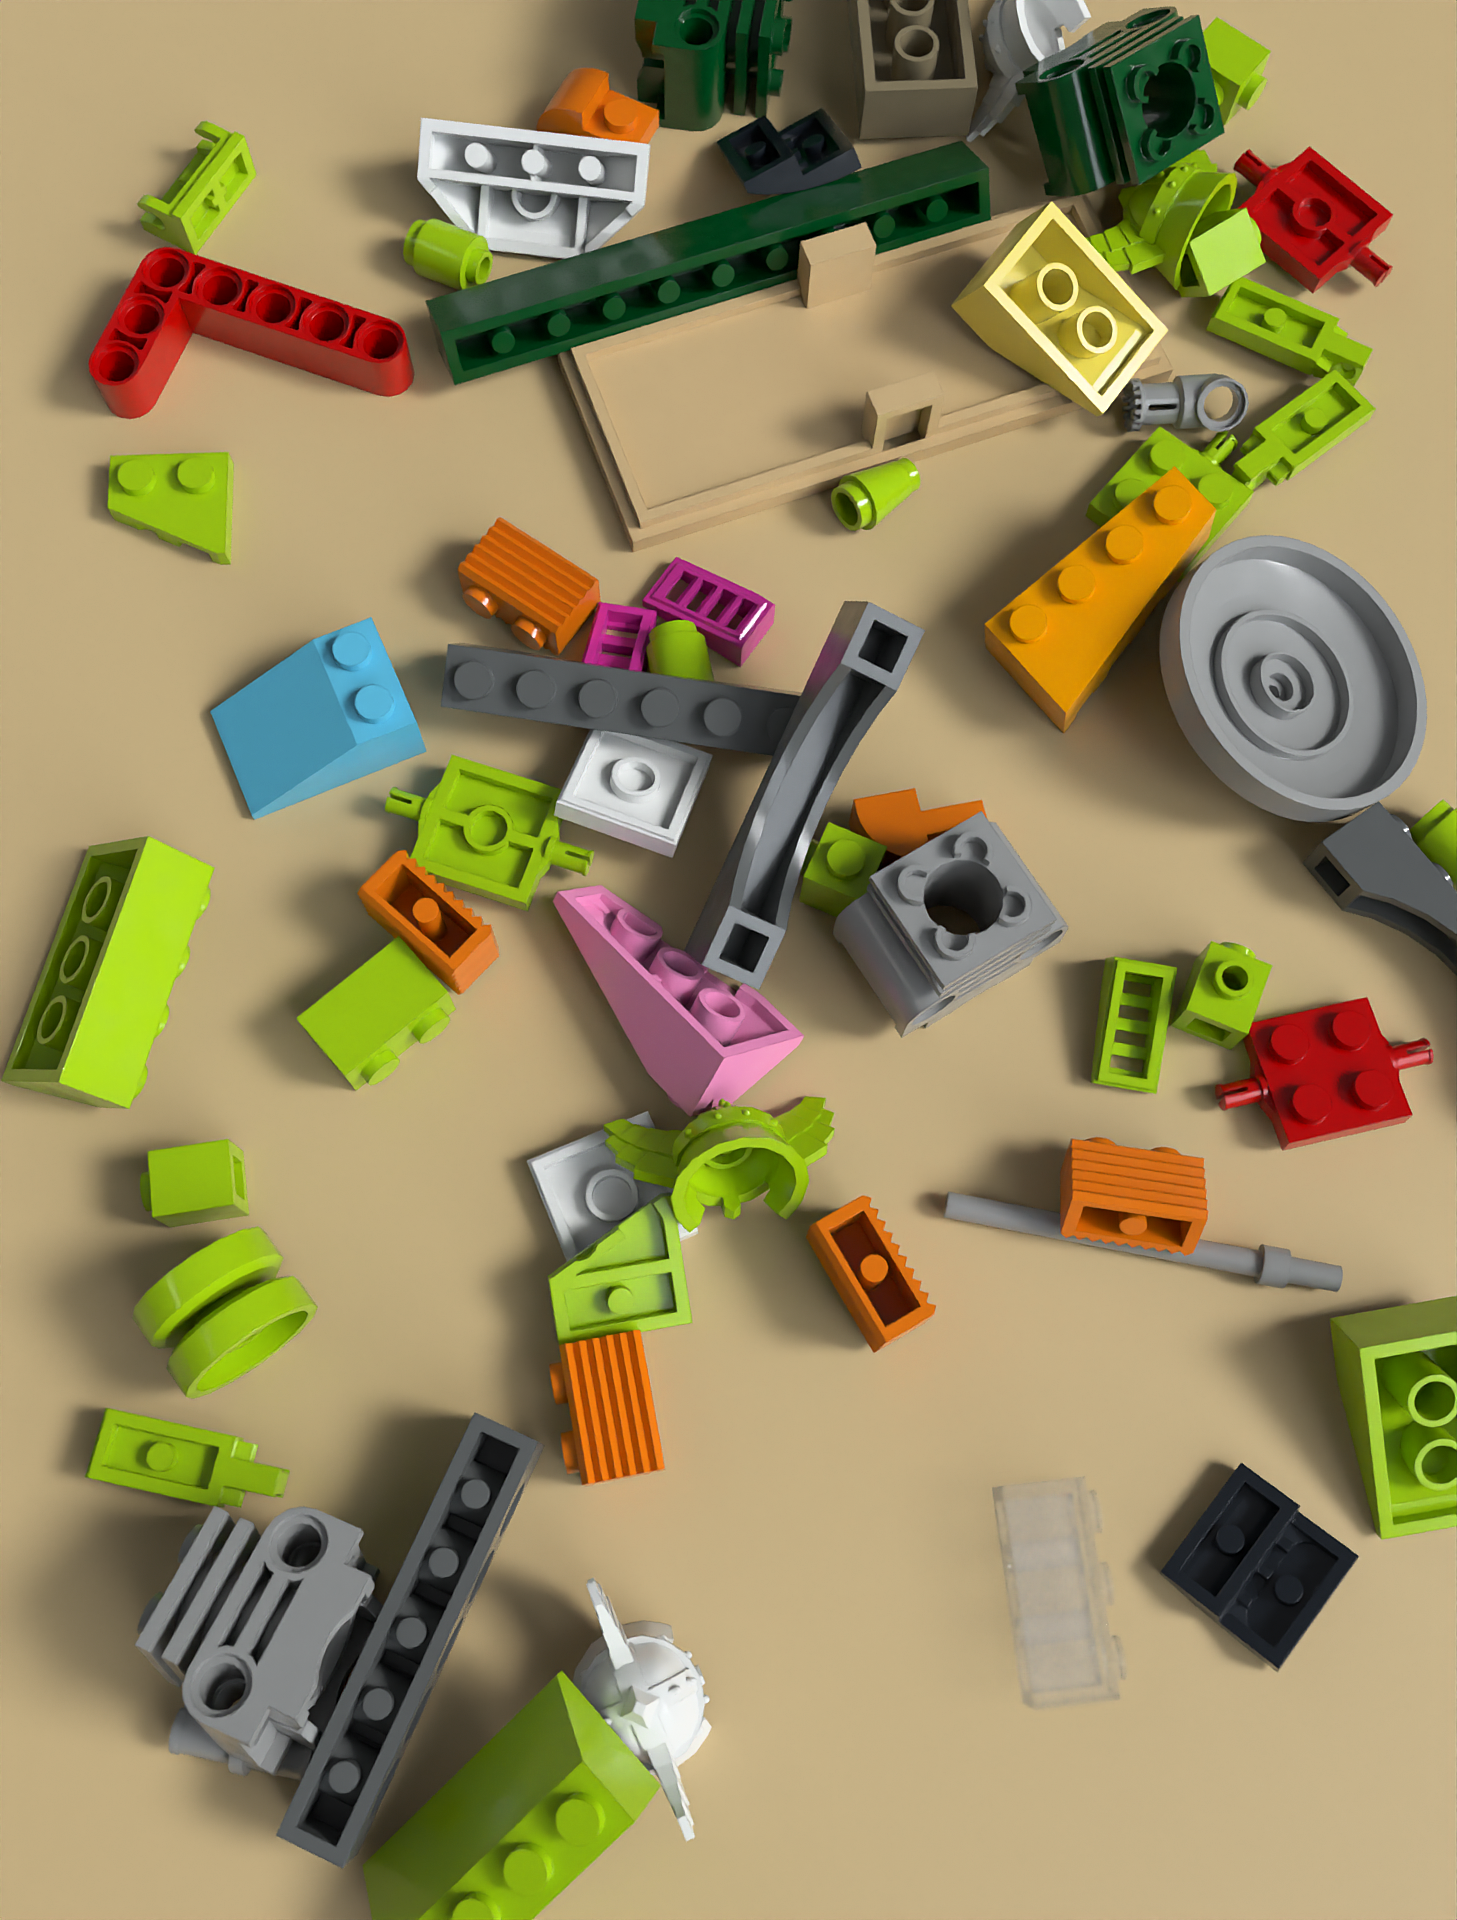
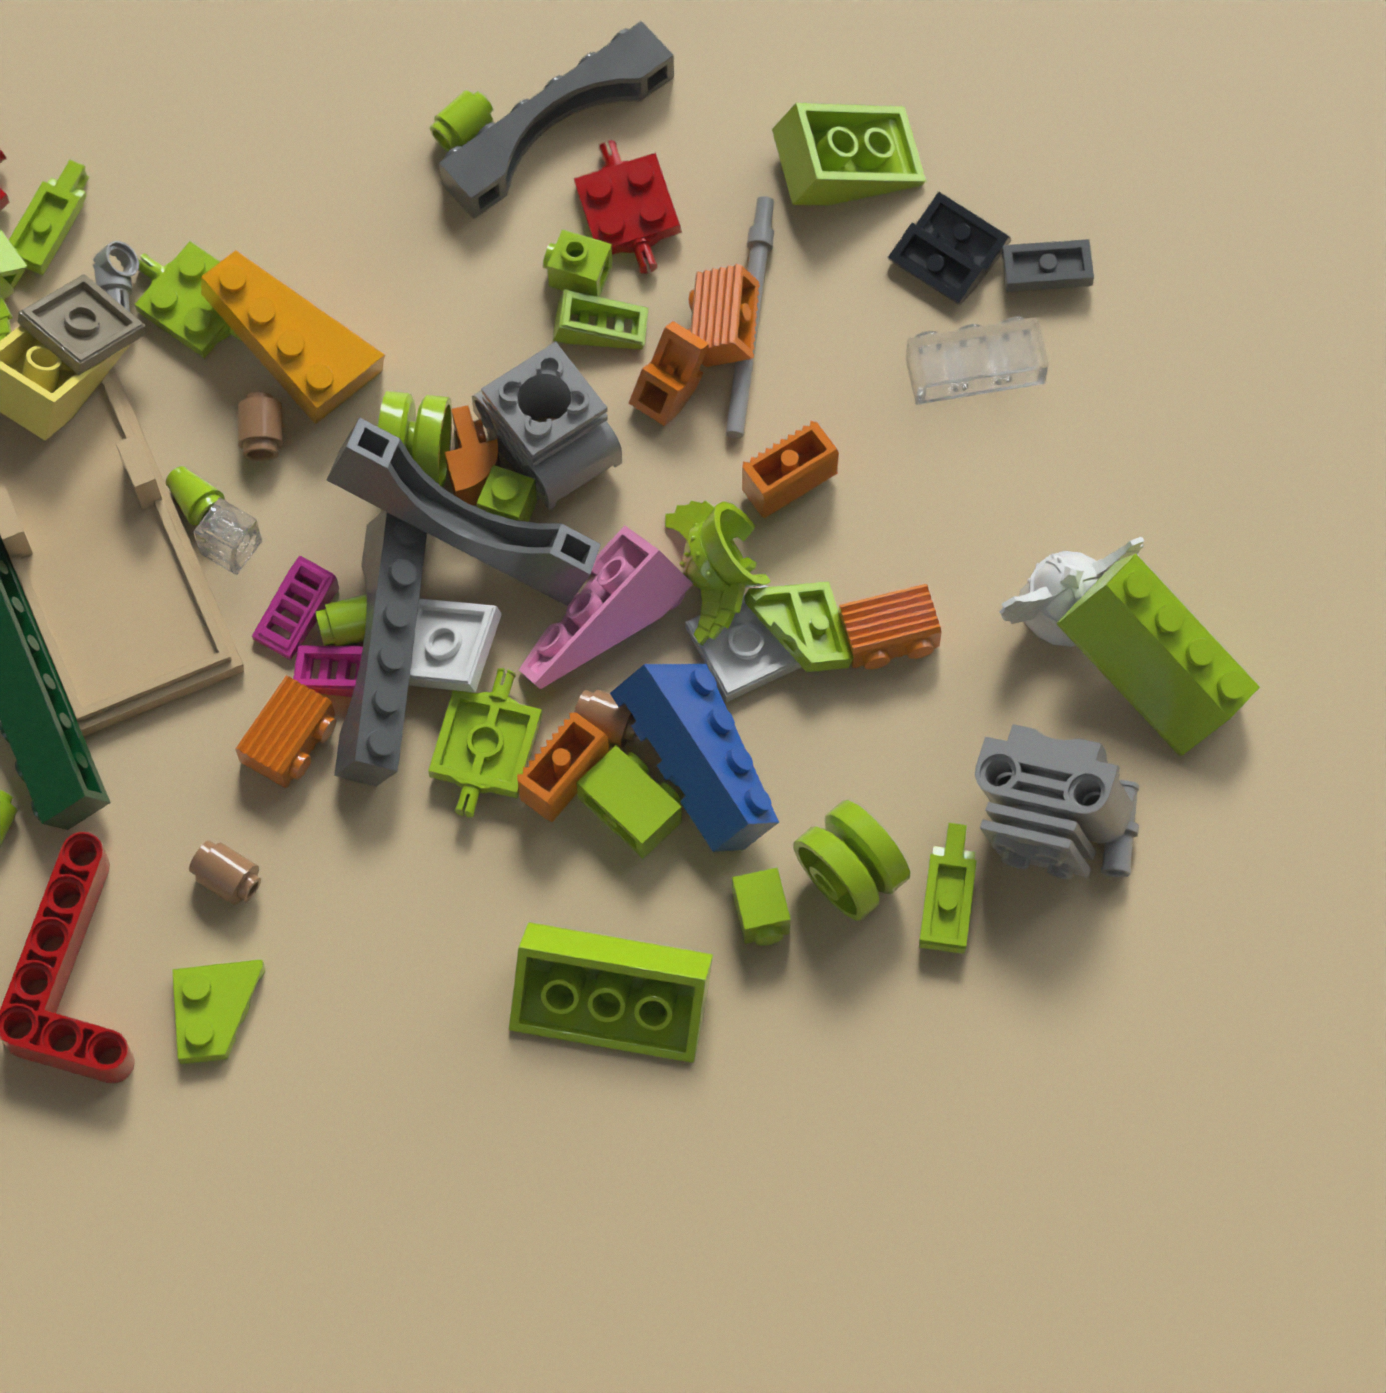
camera: 90 degrees left, 5 degrees down
medium azure slope [210,617,427,820] -> none
dark grey brick [276,1412,545,1869] -> none
light grey container [1159,535,1427,822] -> none
lime hinge [1231,369,1376,490] -> none
none -> dark tan tile [17,274,145,375]
none -> medium nougat brick [189,840,261,905]
none -> clear brick [194,497,262,576]
none -> medium nougat brick [238,392,283,461]
none -> lime wheel [377,391,452,488]
none -> medium nougat brick [574,689,638,748]
none -> blue wedge [610,664,779,852]
none -> orange brick [628,321,710,426]
none -> dark grey plate [1001,239,1094,292]

